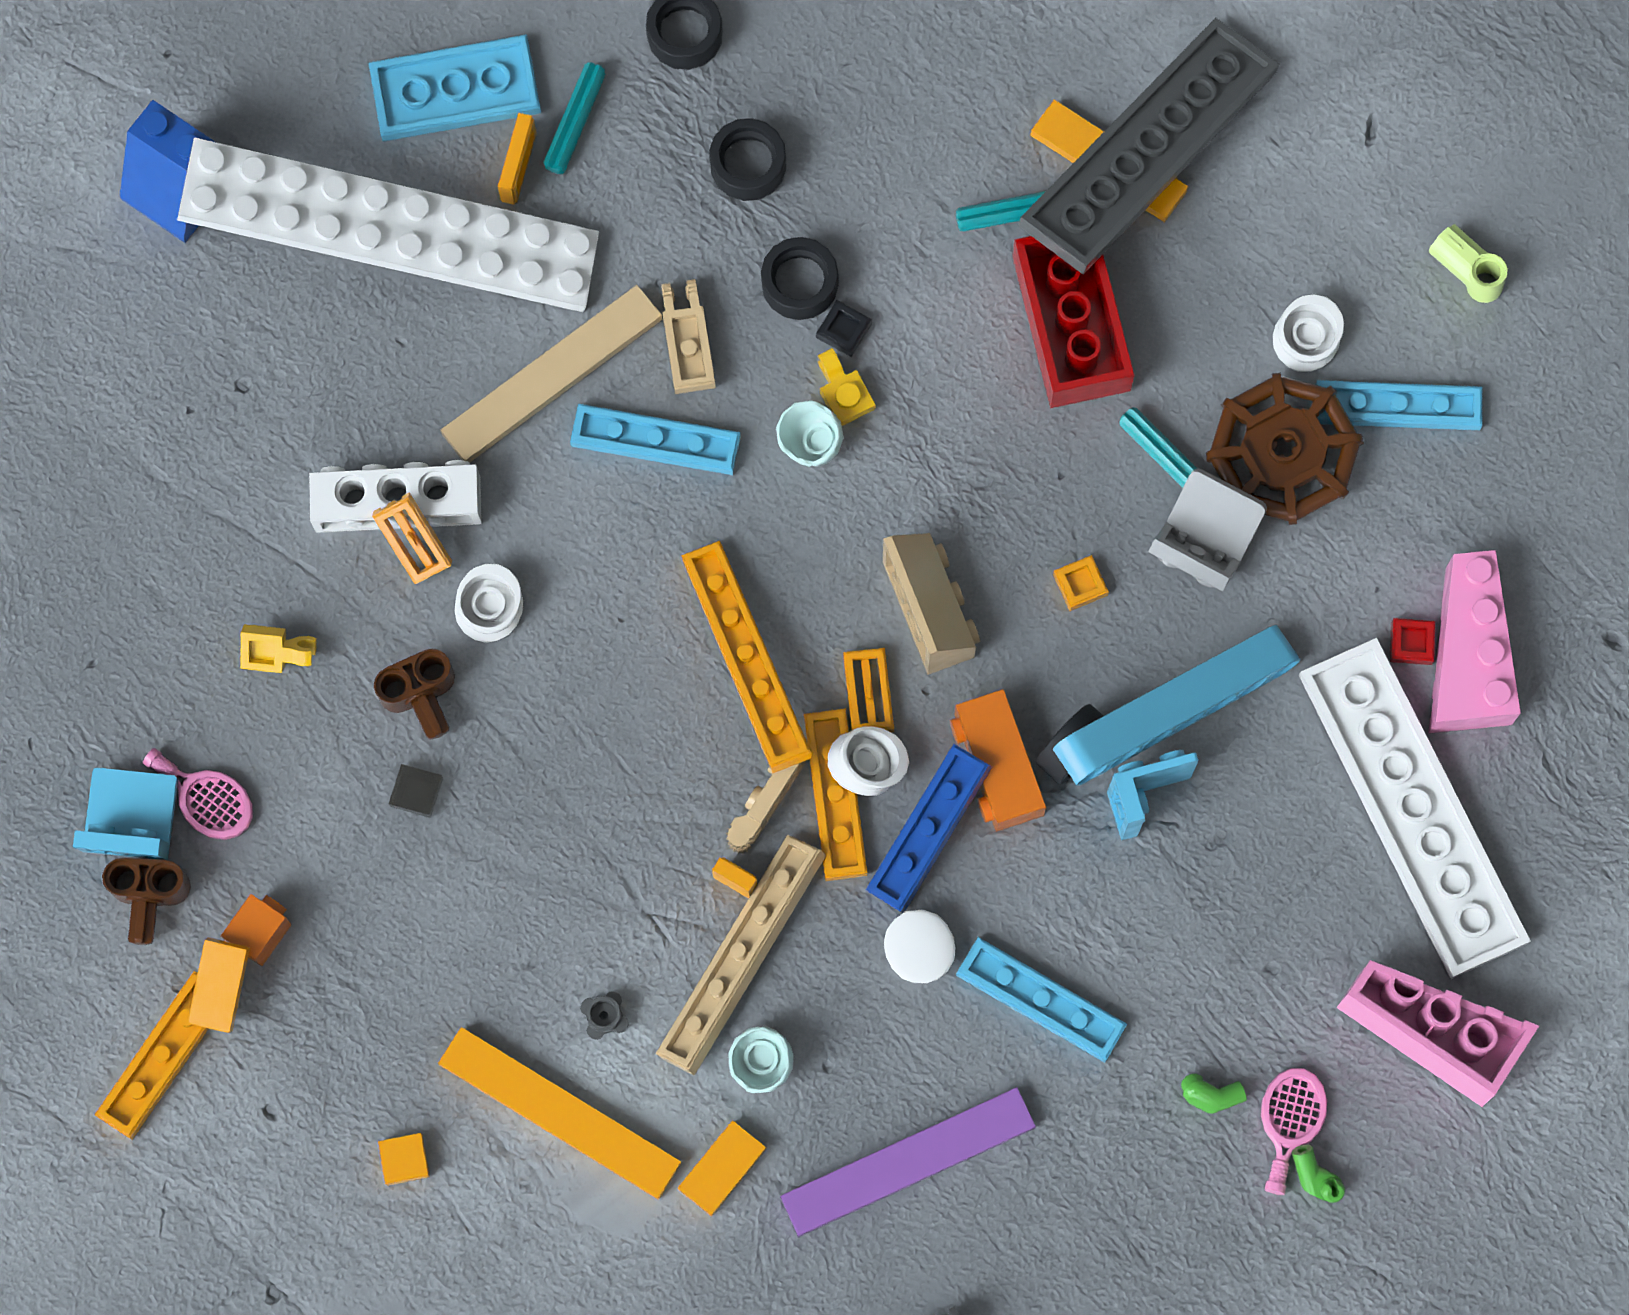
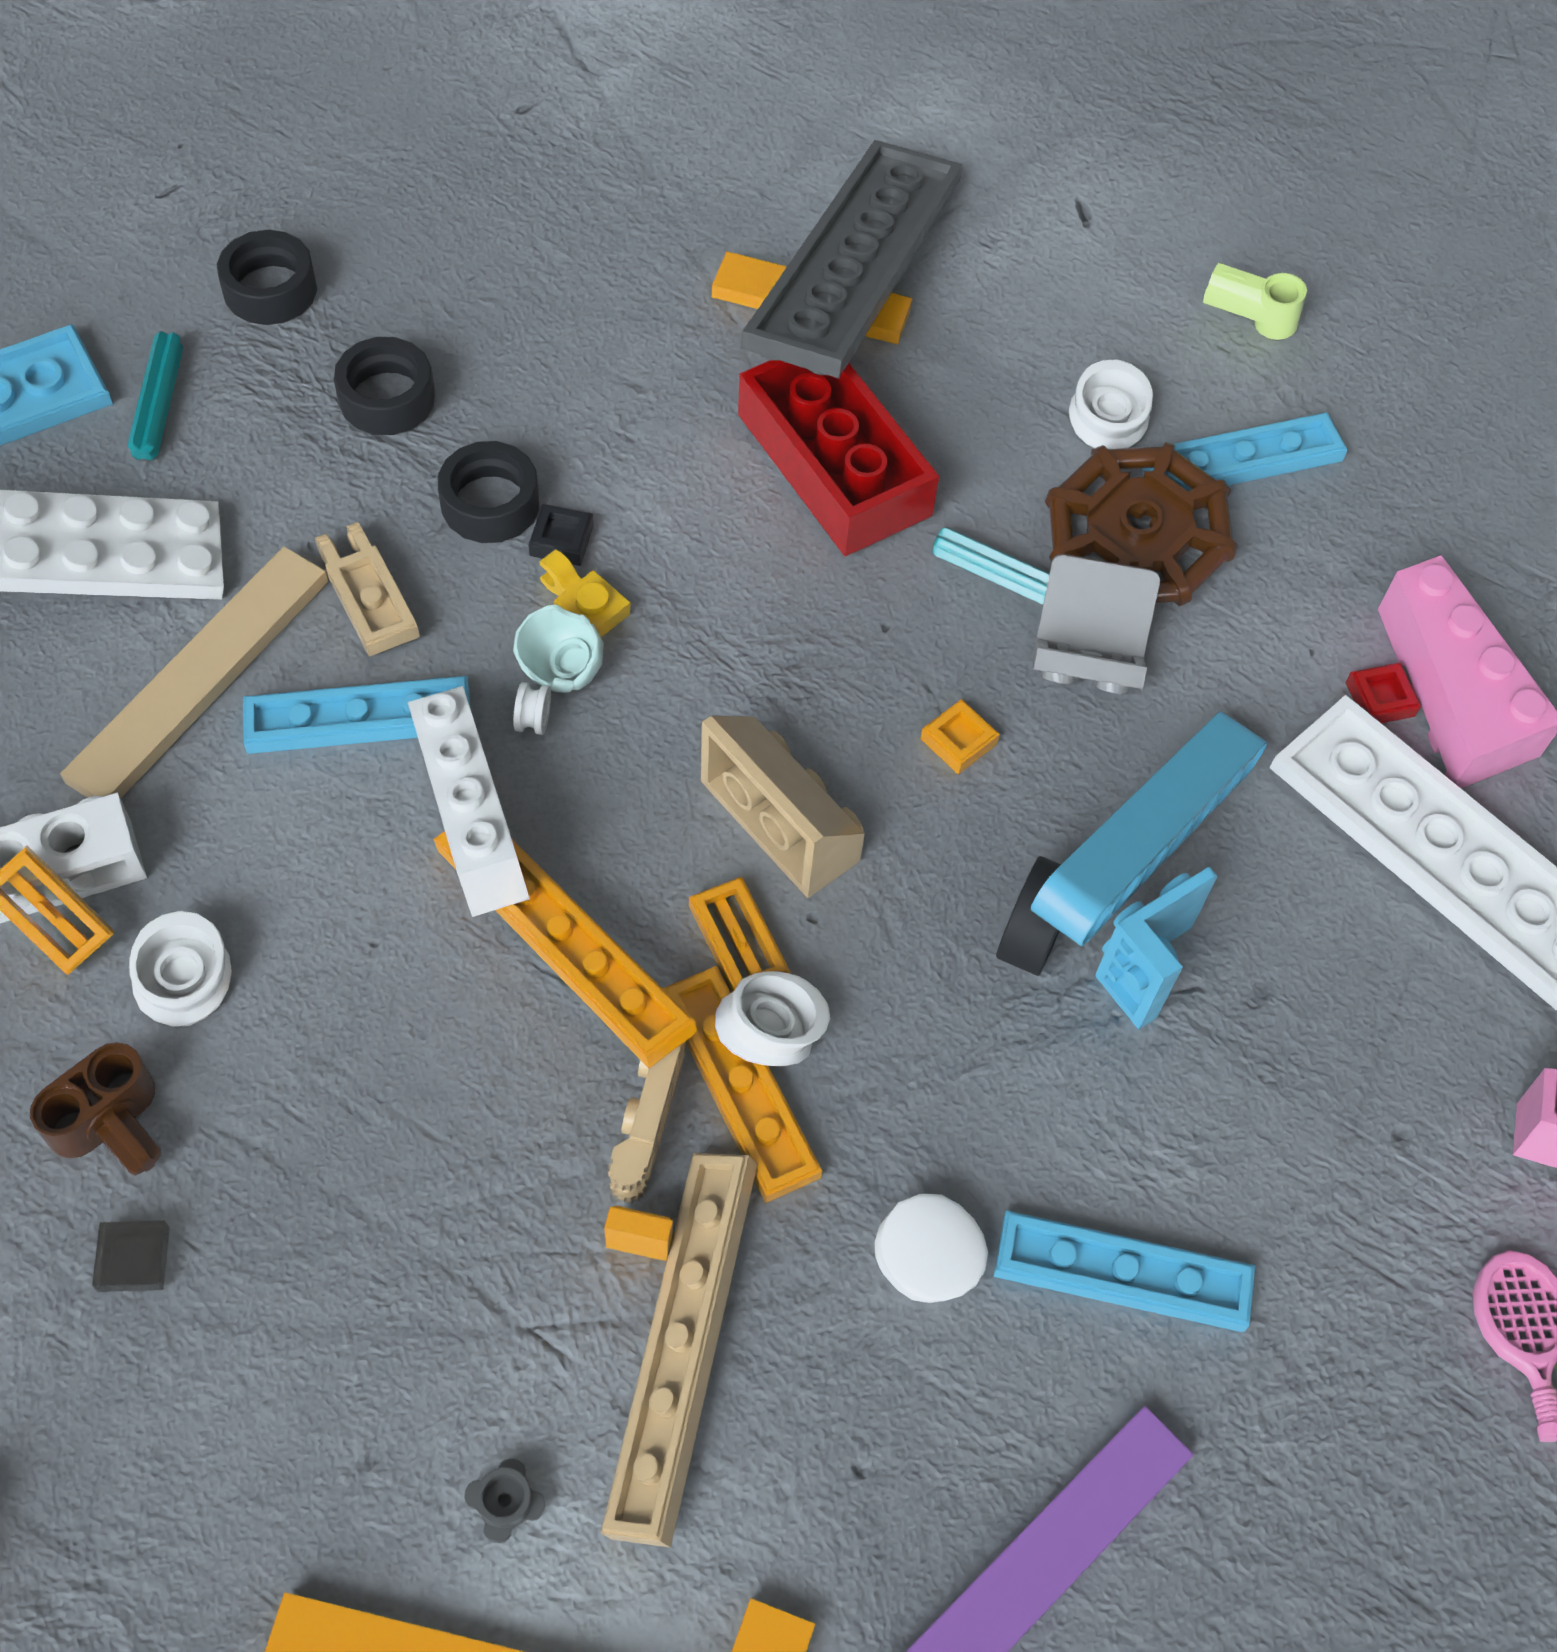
camera: 25 degrees left, 15 degrees down
light orange tile [498,113,537,205] -> none
light aqua hair [728,1026,794,1093] -> none
blue tile [866,744,992,913] -> none
orange brick [950,689,1046,832] -> none
teal axle [956,191,1046,232] -> none
bright green arm [1181,1073,1247,1114] -> none
none -> white brick [408,686,530,917]
none -> white bush [513,682,551,735]

